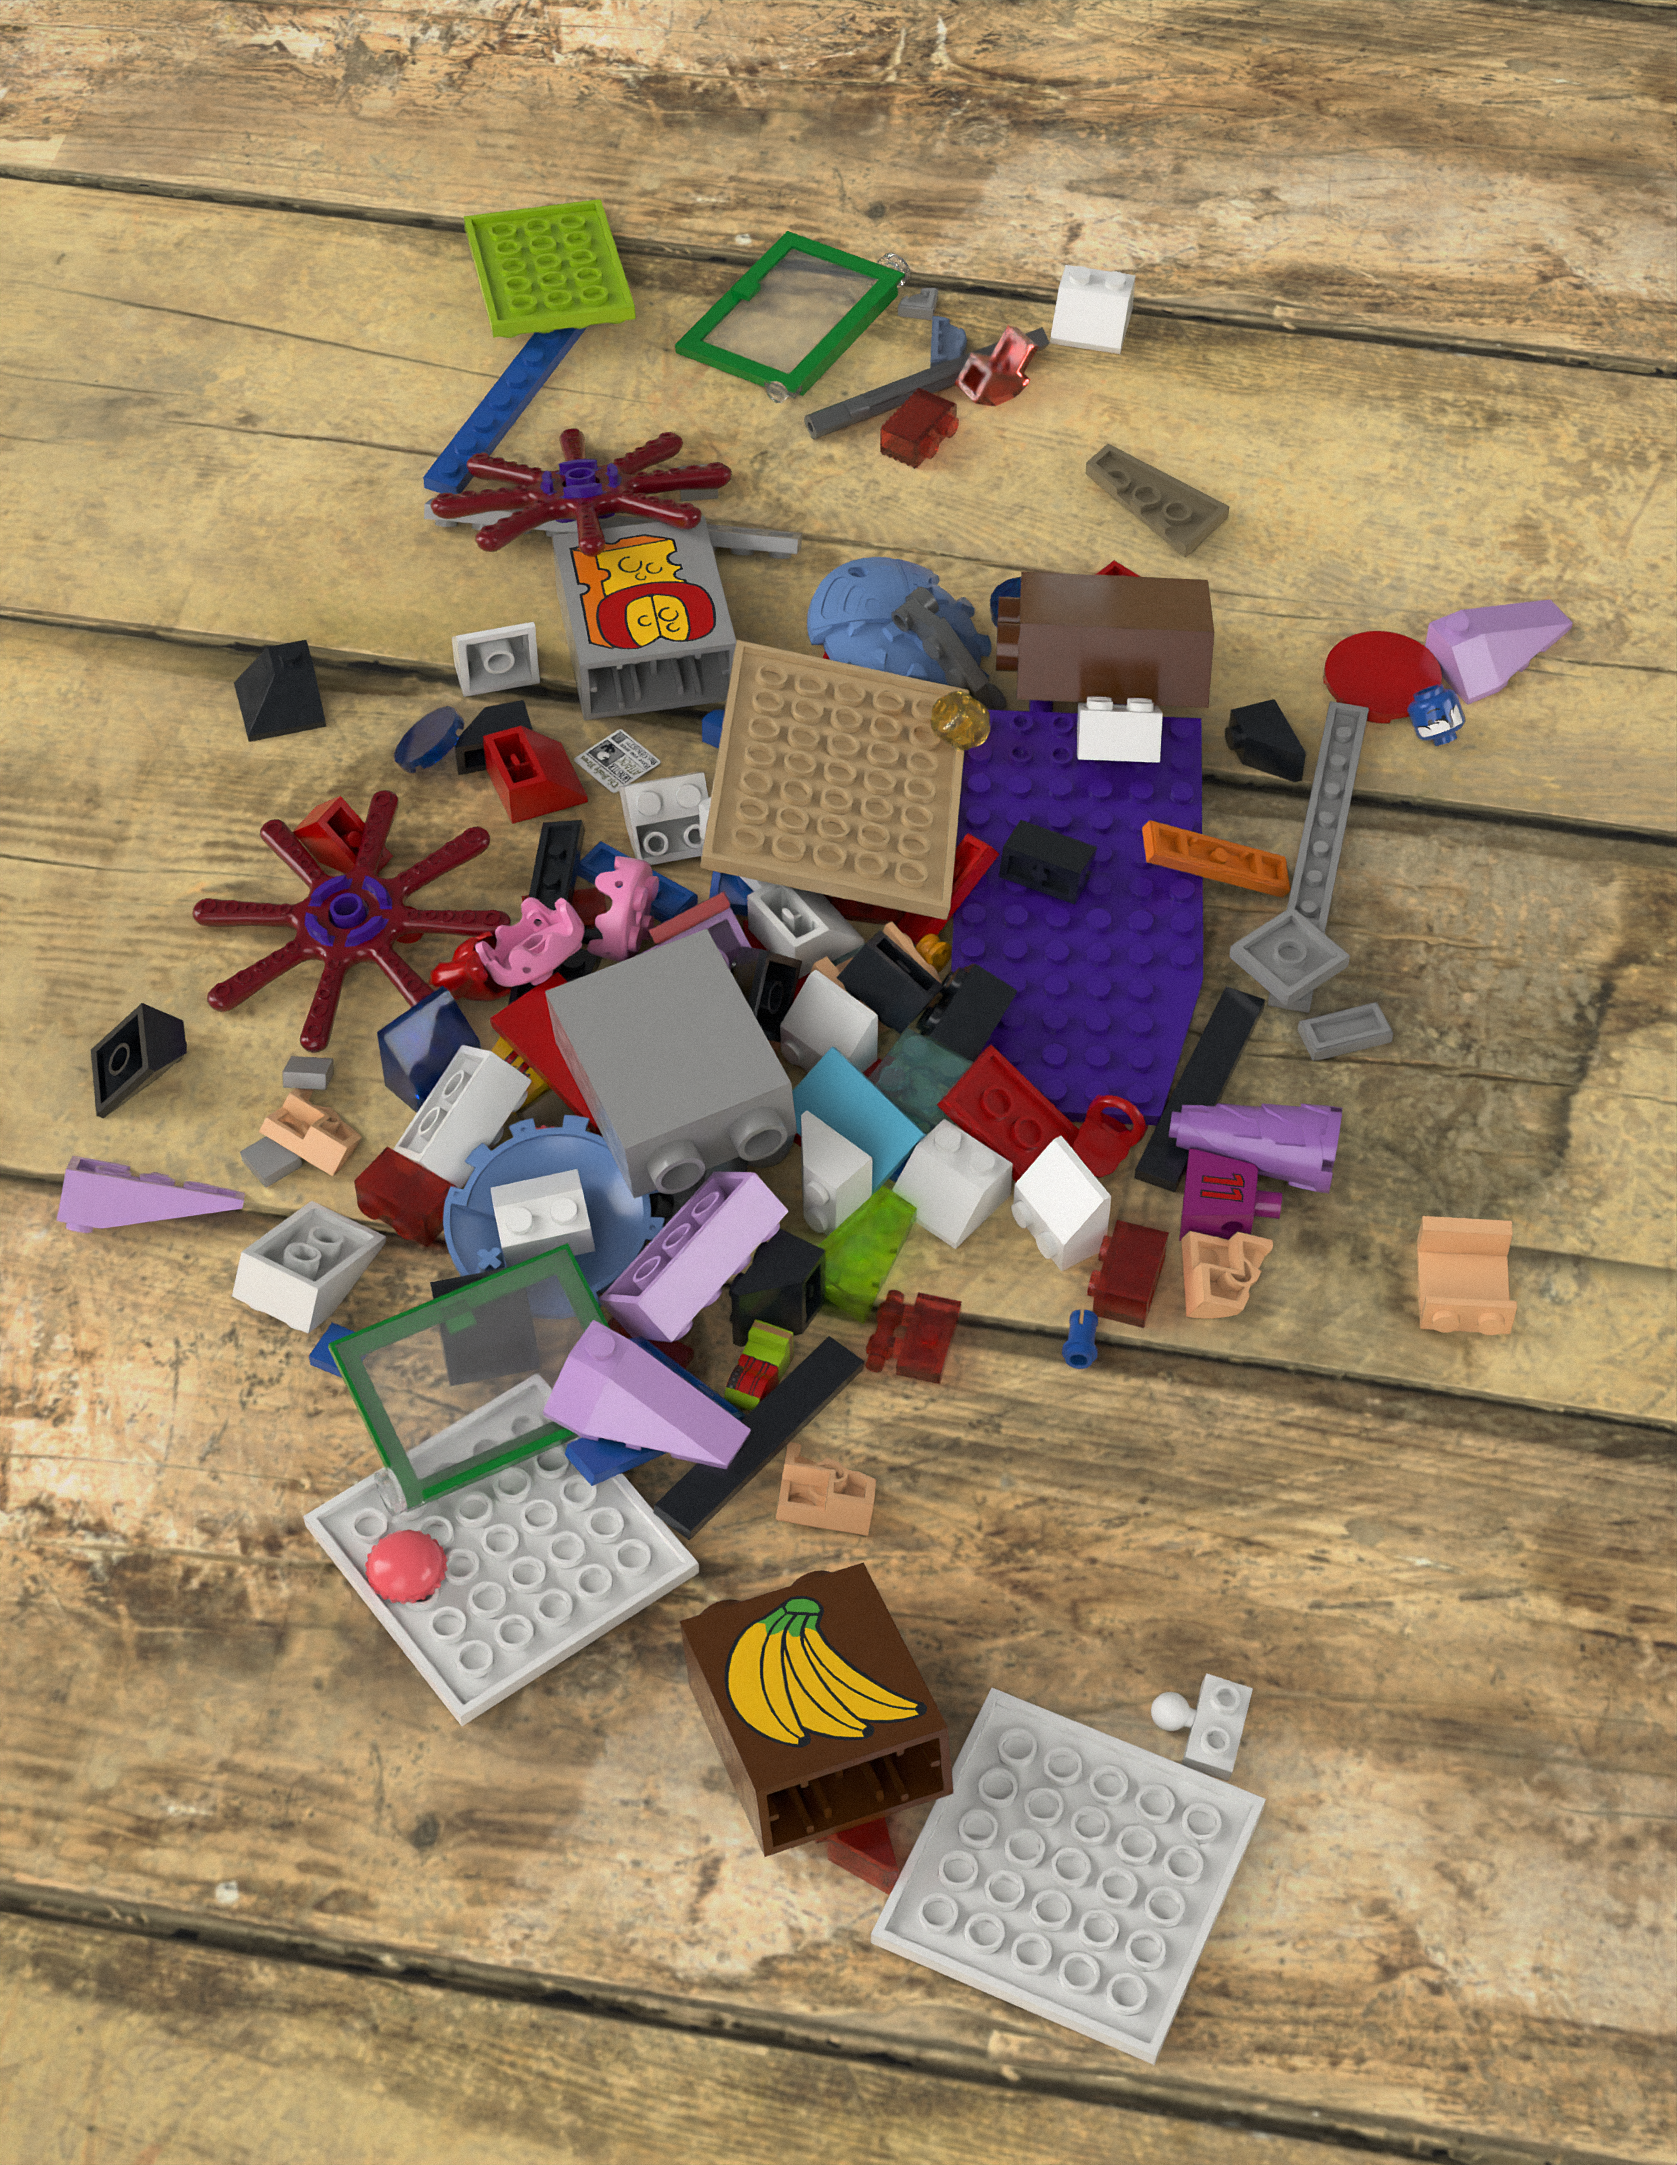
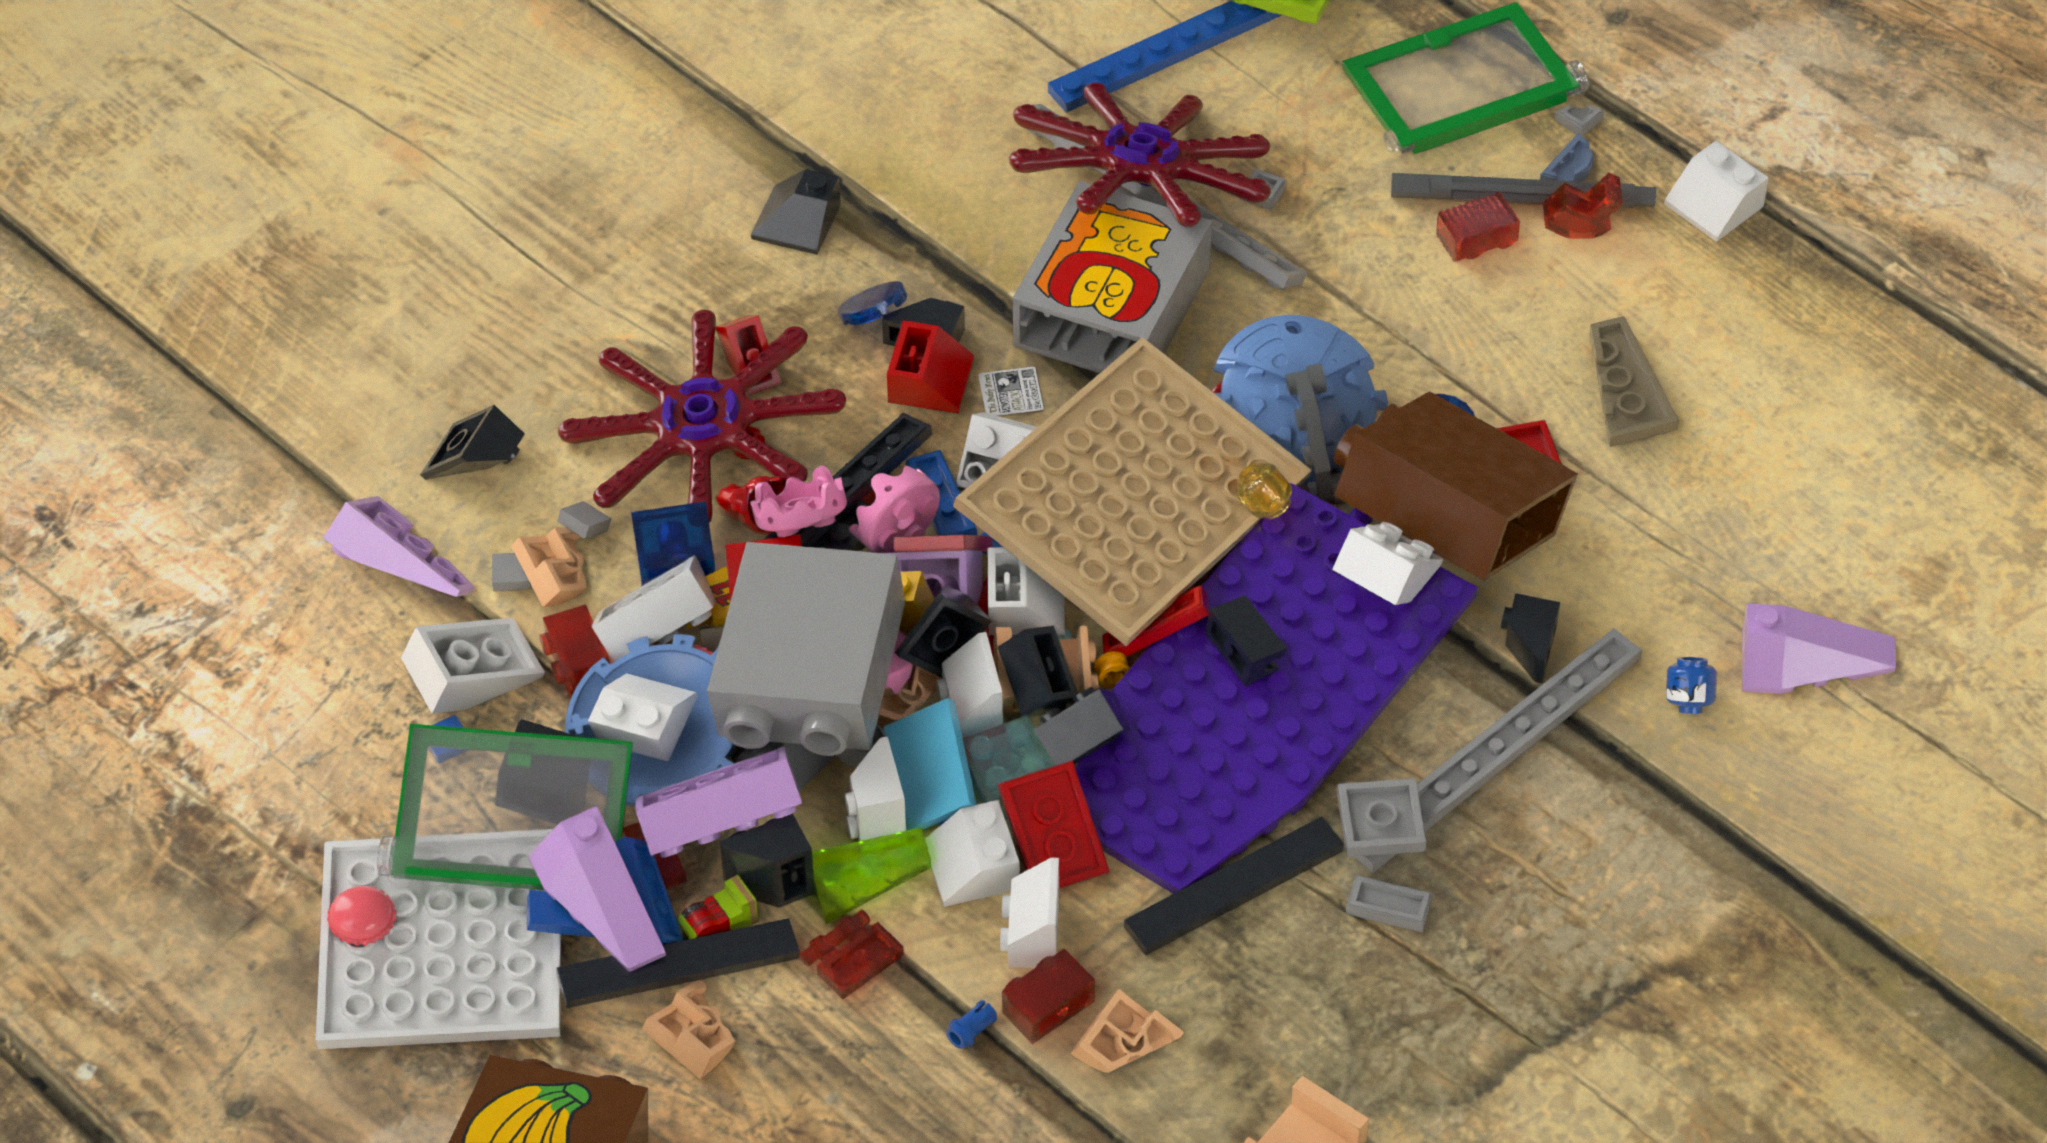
camera: 35 degrees right, 0 degrees up
white slope [452,622,540,697] -> none
red piece [1073,1095,1148,1178] -> none
orange plate [1142,820,1291,898] -> none
medium lavender cone [1169,1103,1343,1194] -> none
magenta torso [1179,1149,1282,1241] -> none
red tile [1323,631,1442,724] -> none

